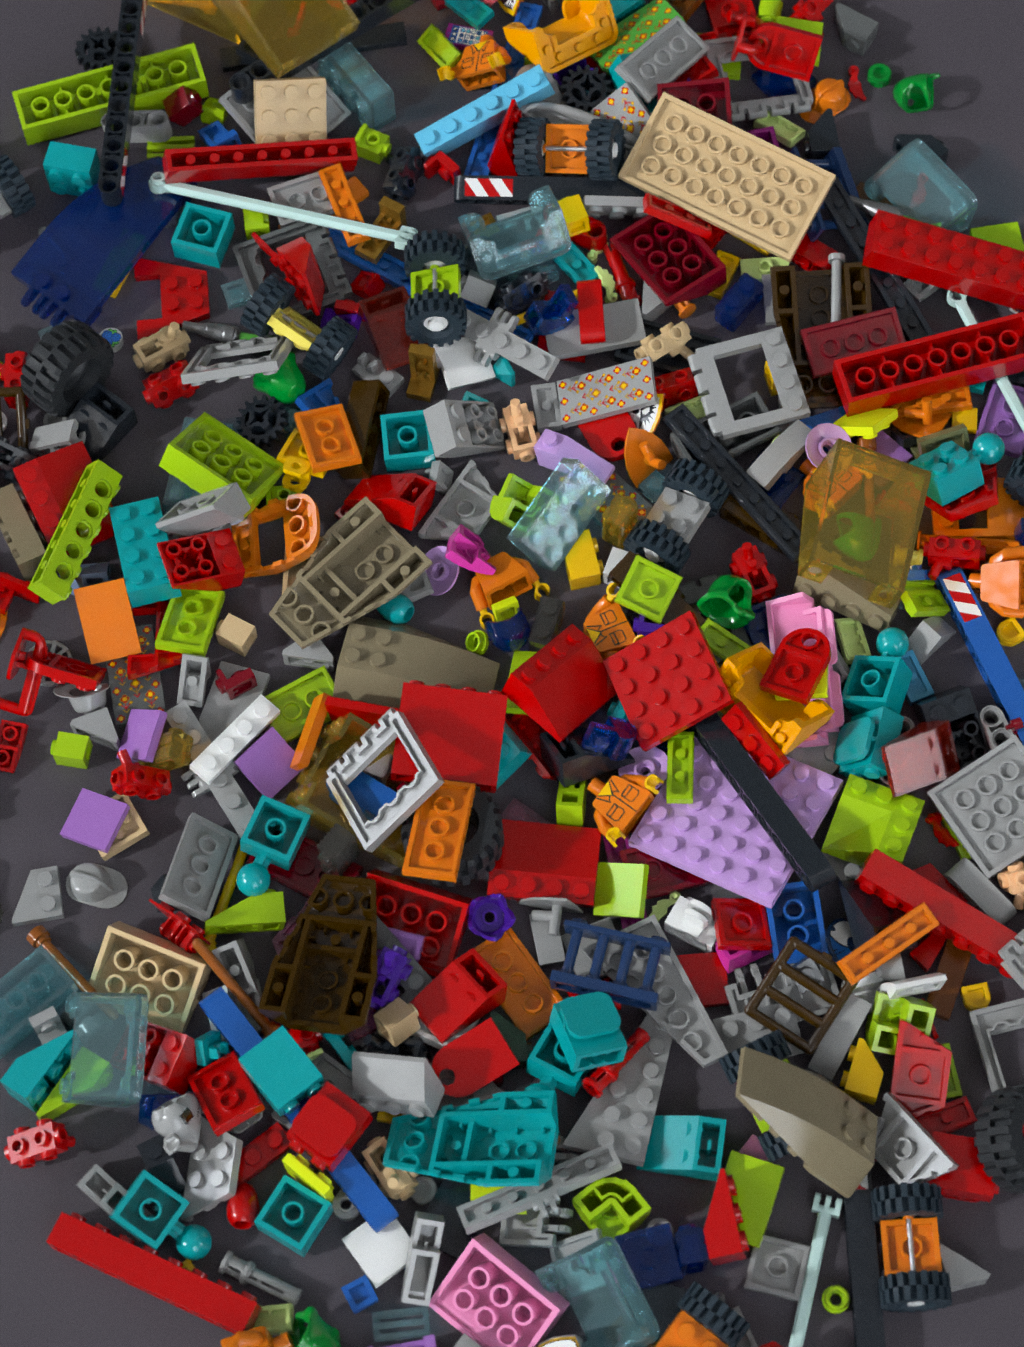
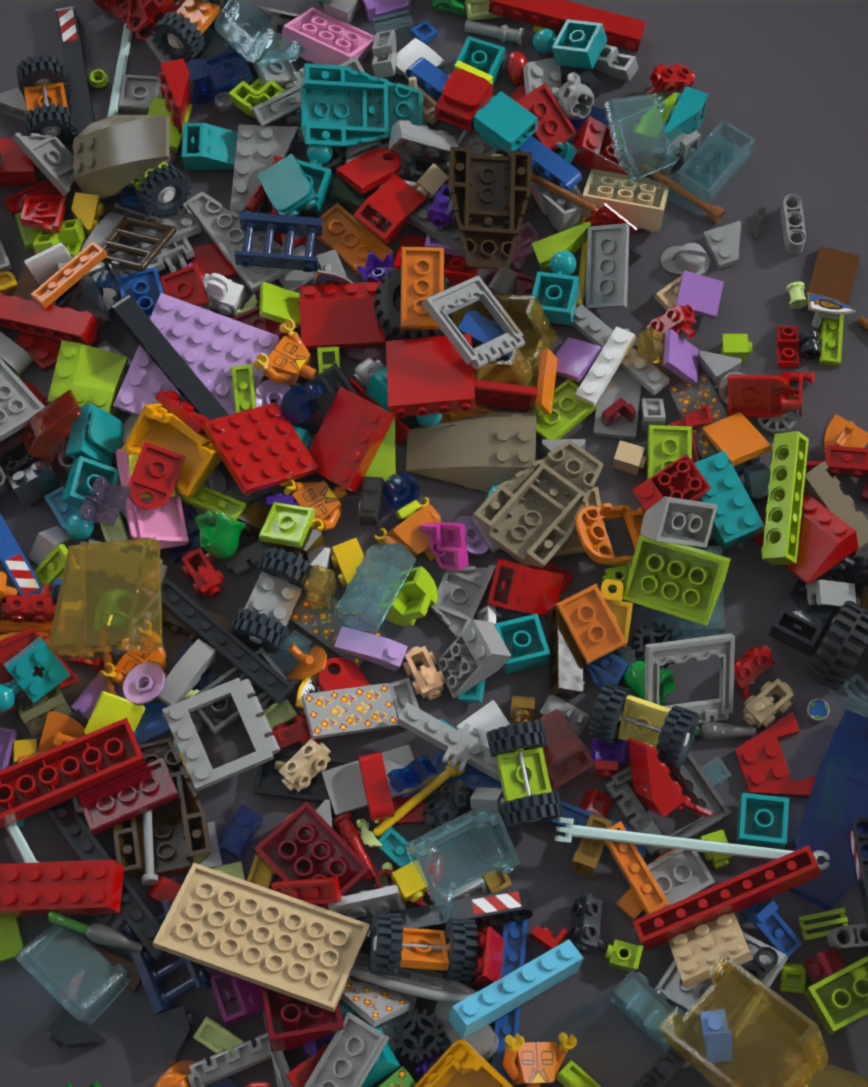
camera: 170 degrees right, 0 degrees up
lime plate [465,630,489,655] -> none
none -> clear purple hinge [79,476,133,526]
none -> light grey head [353,358,385,388]
none -> medium blue slope [699,1009,733,1064]

